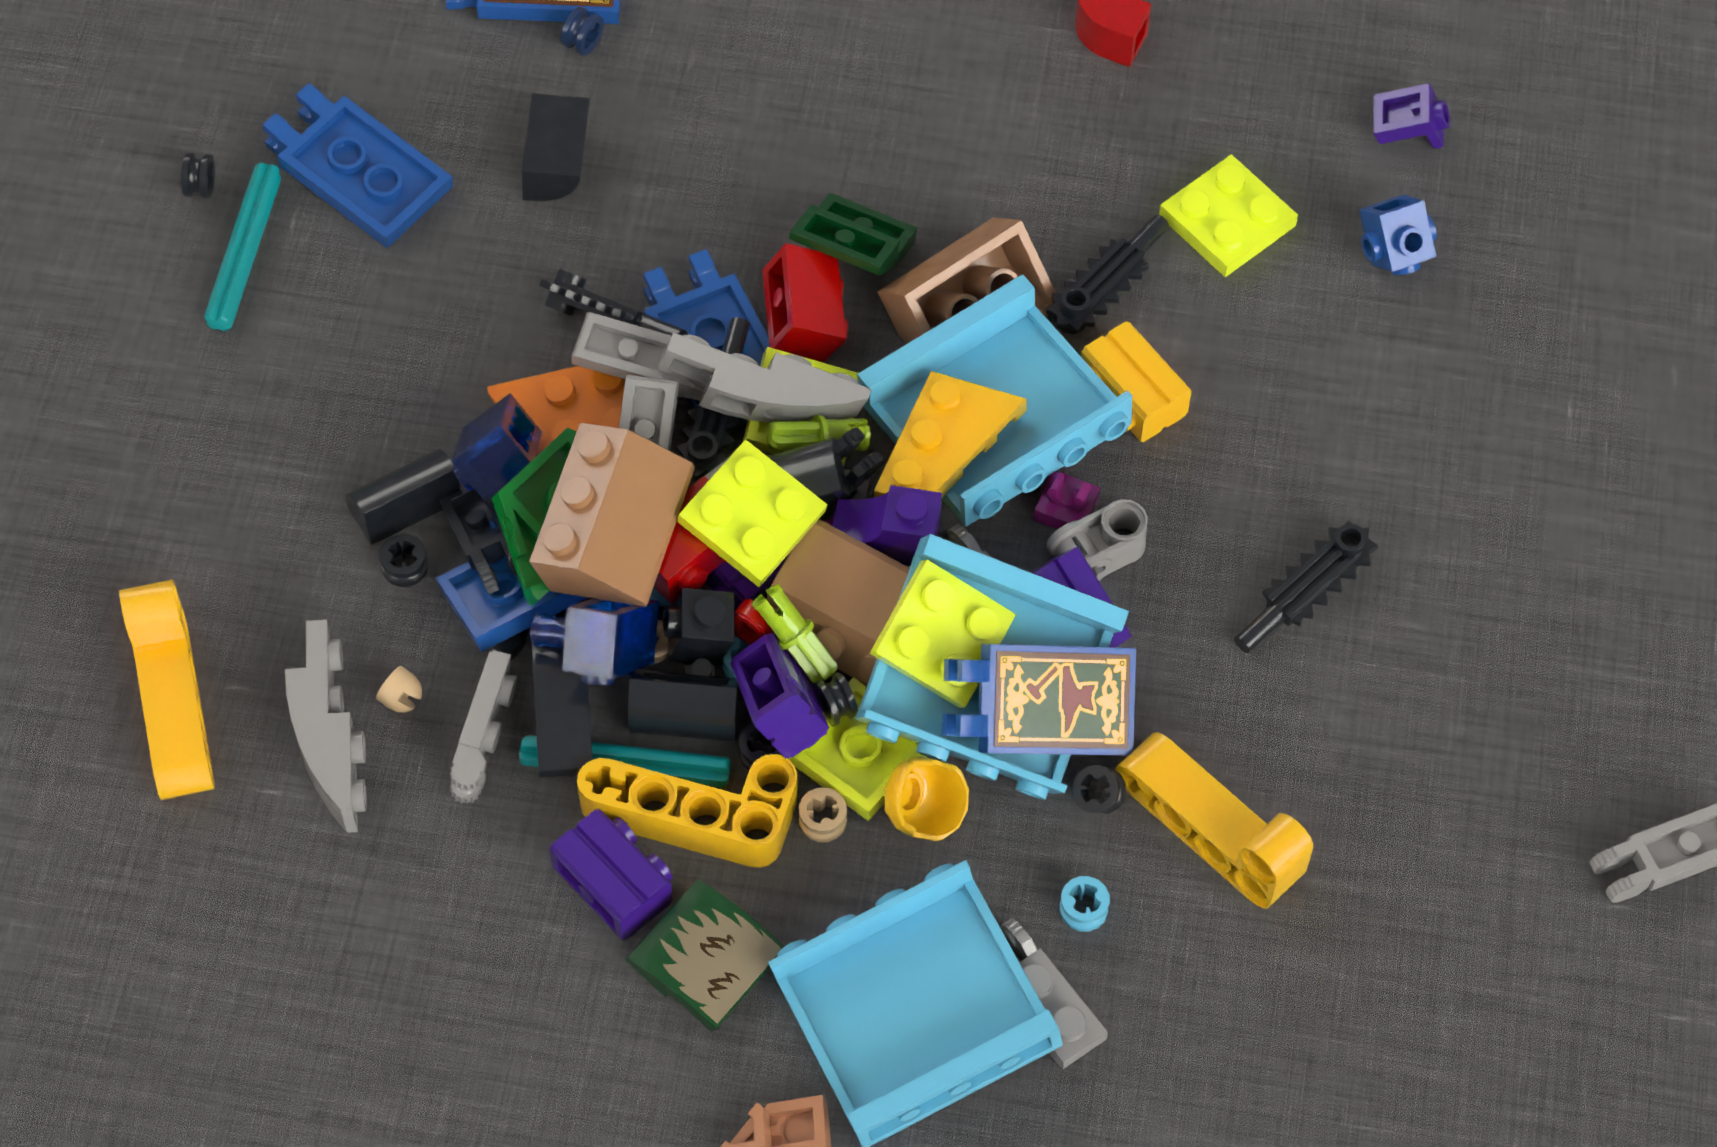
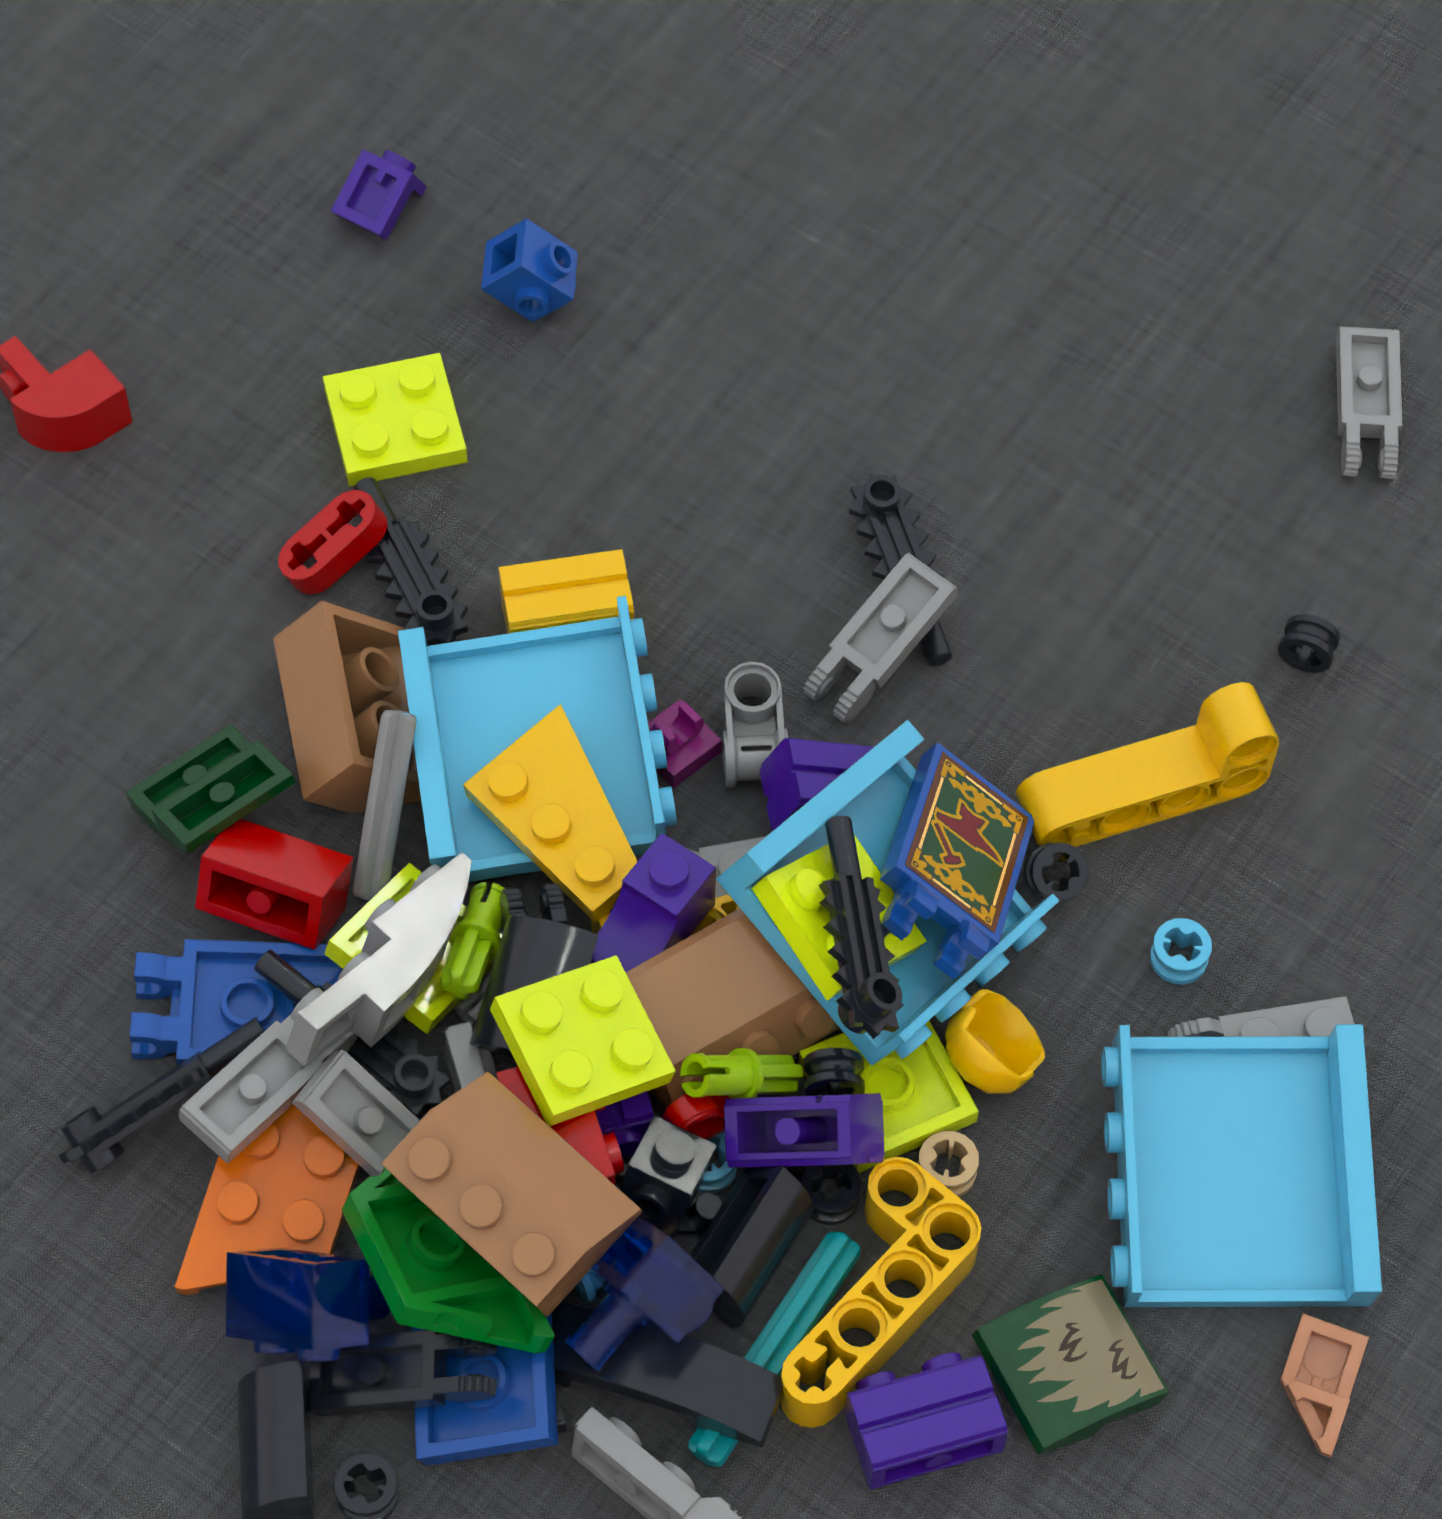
camera: 65 degrees left, 0 degrees up
none -> red beam [278,490,387,595]
none -> light grey axle [353,710,417,901]
none -> light grey hinge [803,553,959,724]
none -> black piece [819,816,904,1039]
none -> black bush [1277,614,1341,673]

